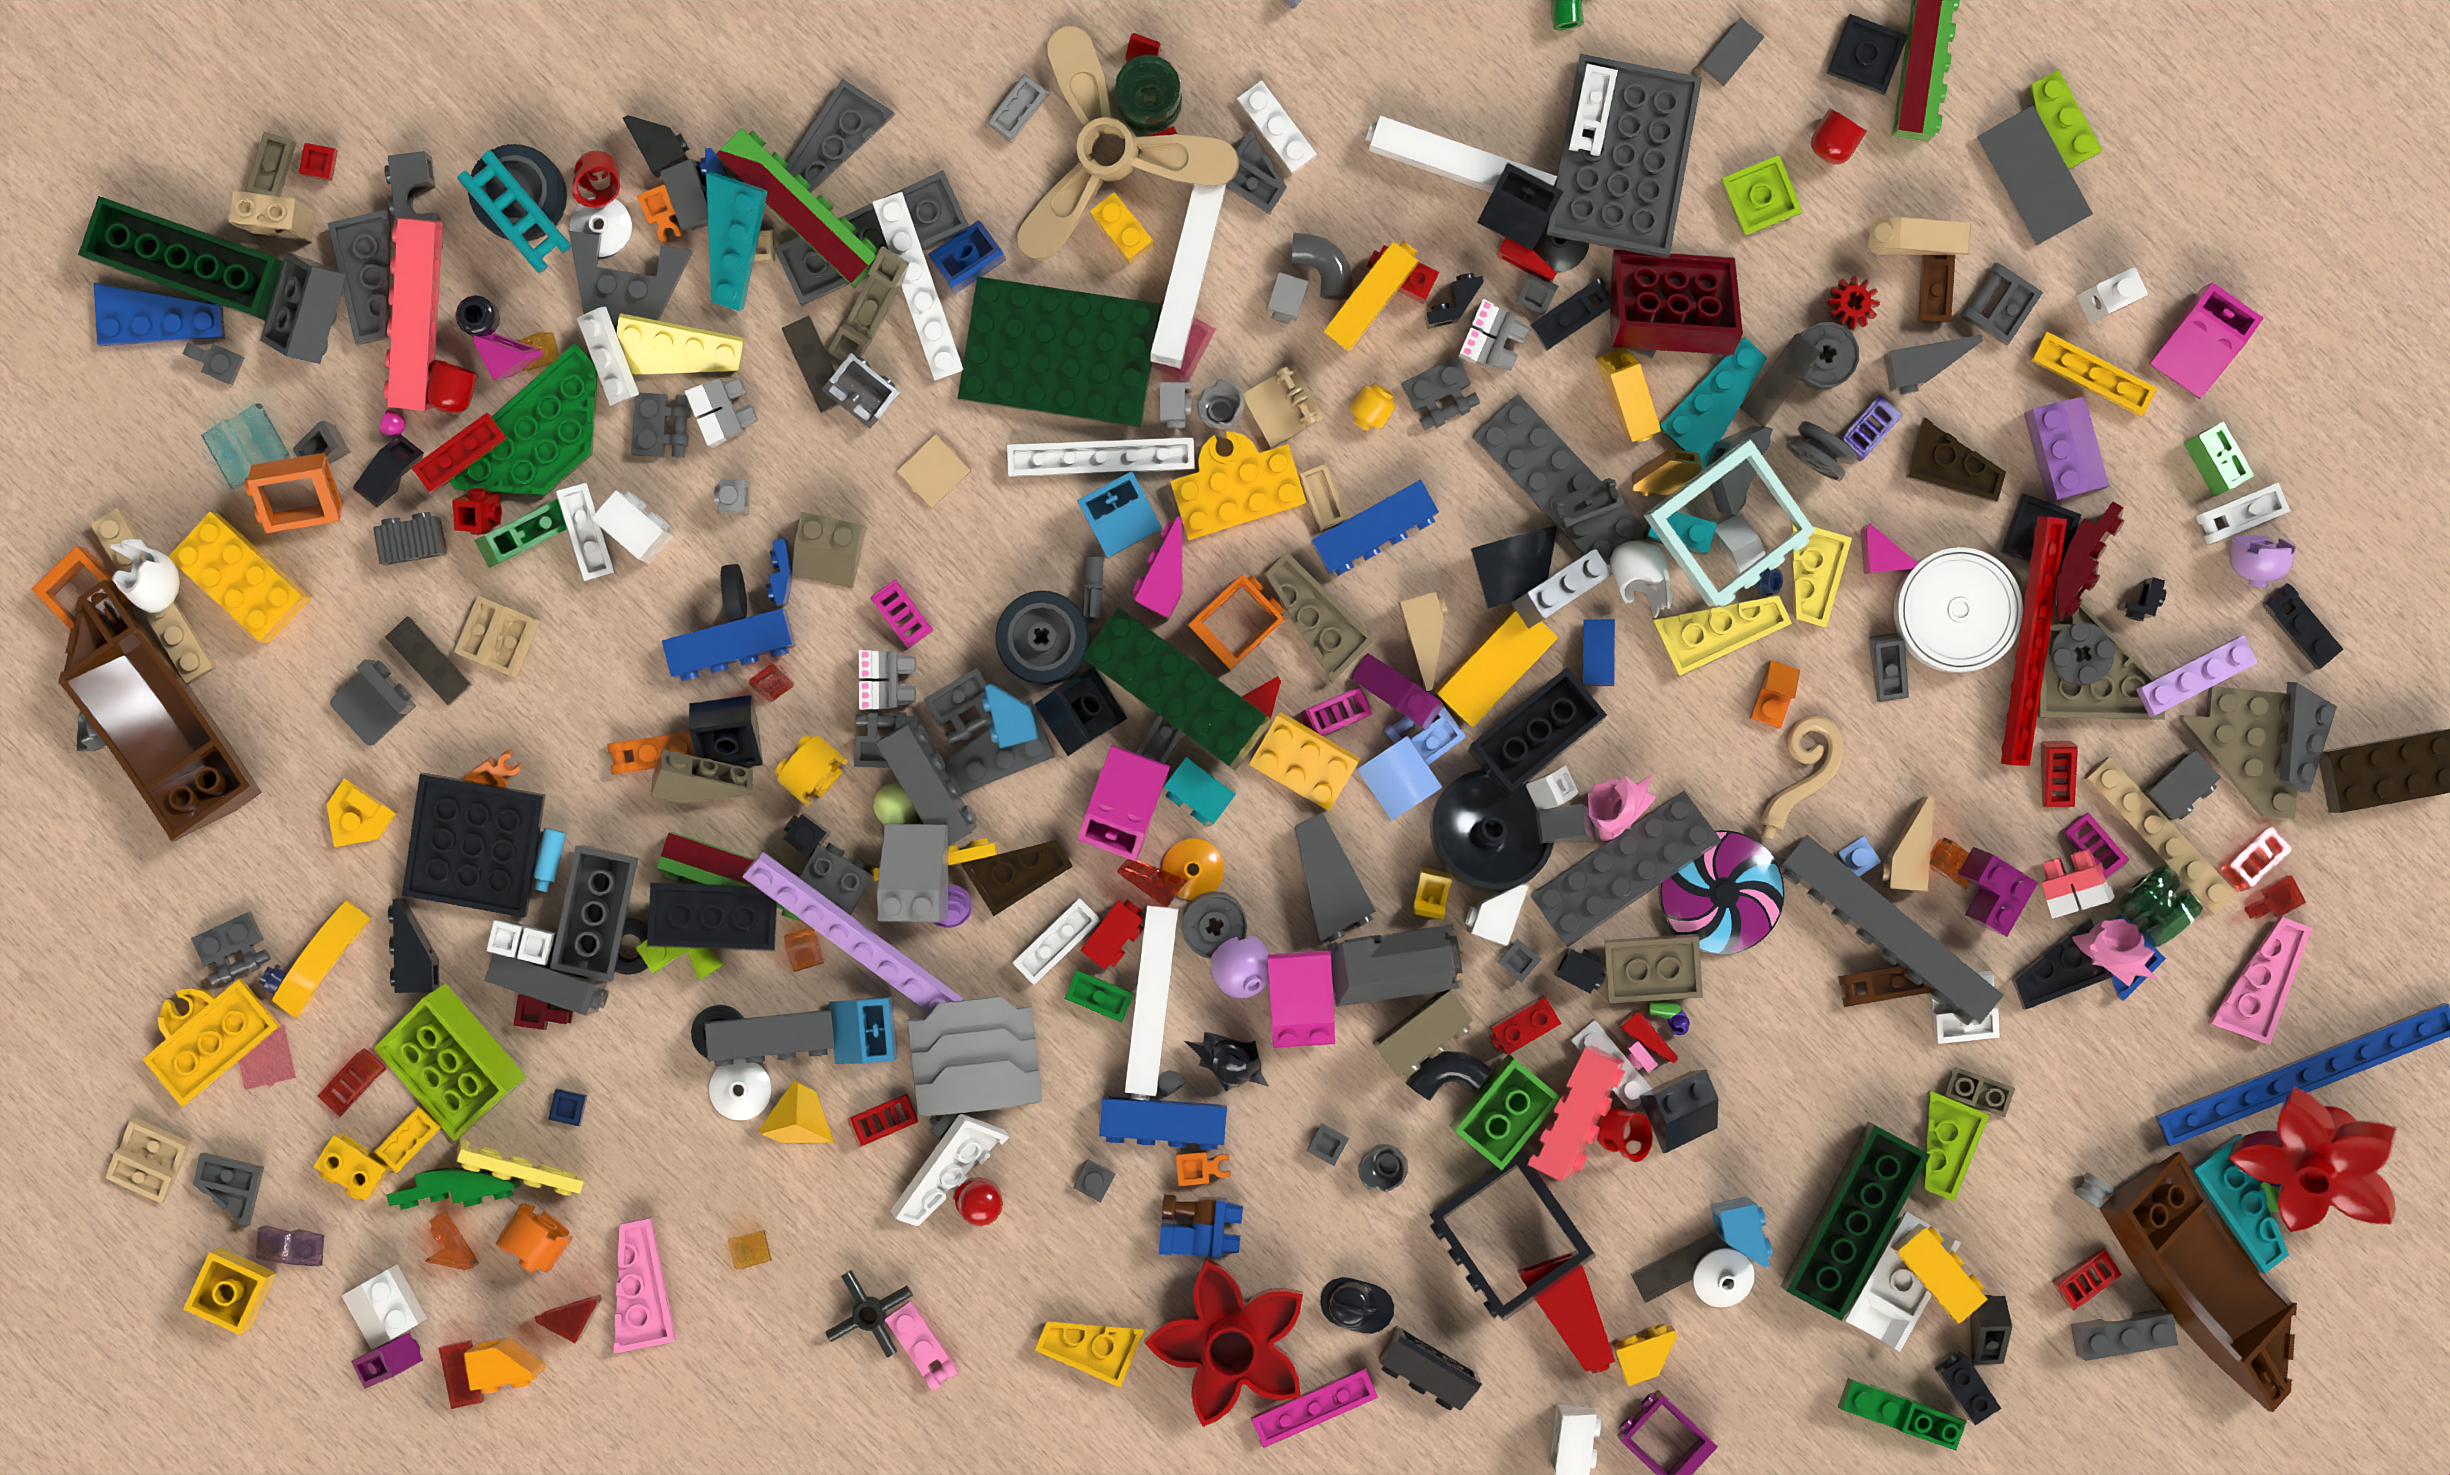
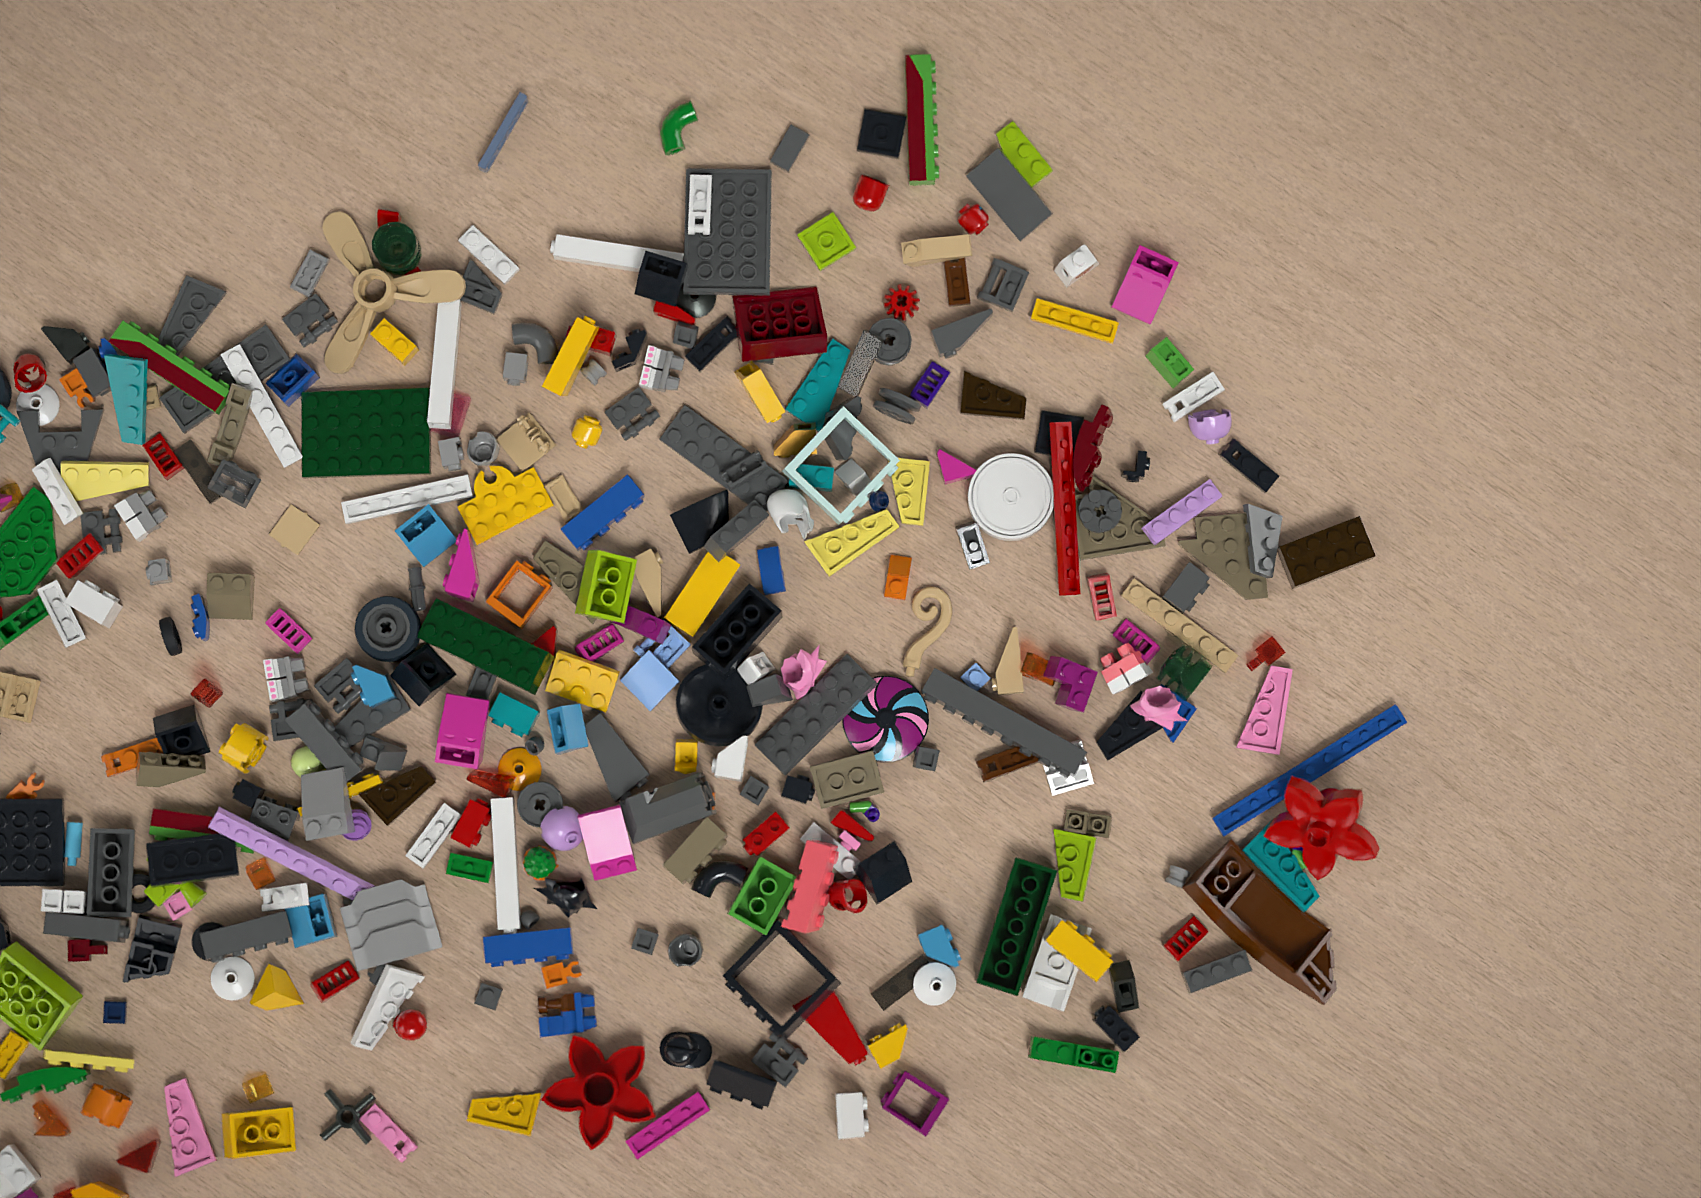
camera: 10 degrees left, 5 degrees down
blue brick [661,609,796,682] -> none
medium lavender slope [2024,397,2109,502] -> none
clear red slope [2221,826,2292,892] -> none
none -> red slope [56,533,104,579]
none -> black slope [122,915,182,983]
none -> red slope [142,433,185,480]
none -> bright pink plate [164,891,193,921]
none -> yellow slope [221,1107,296,1159]
none -> white plate [260,883,309,912]
none -> dark grey plate [282,293,338,348]
none -> dark grey slope [359,734,408,771]
none -> green piece [523,845,559,881]
none -> dark grey hinge [525,736,545,756]
none -> dark azure slope [547,704,589,755]
none -> lime slope [575,550,637,623]
none -> light grey wheel [580,359,607,386]
none -> dark grey plate [751,1033,808,1088]
none -> dark grey plate [912,746,940,771]
none -> red head [958,203,989,236]

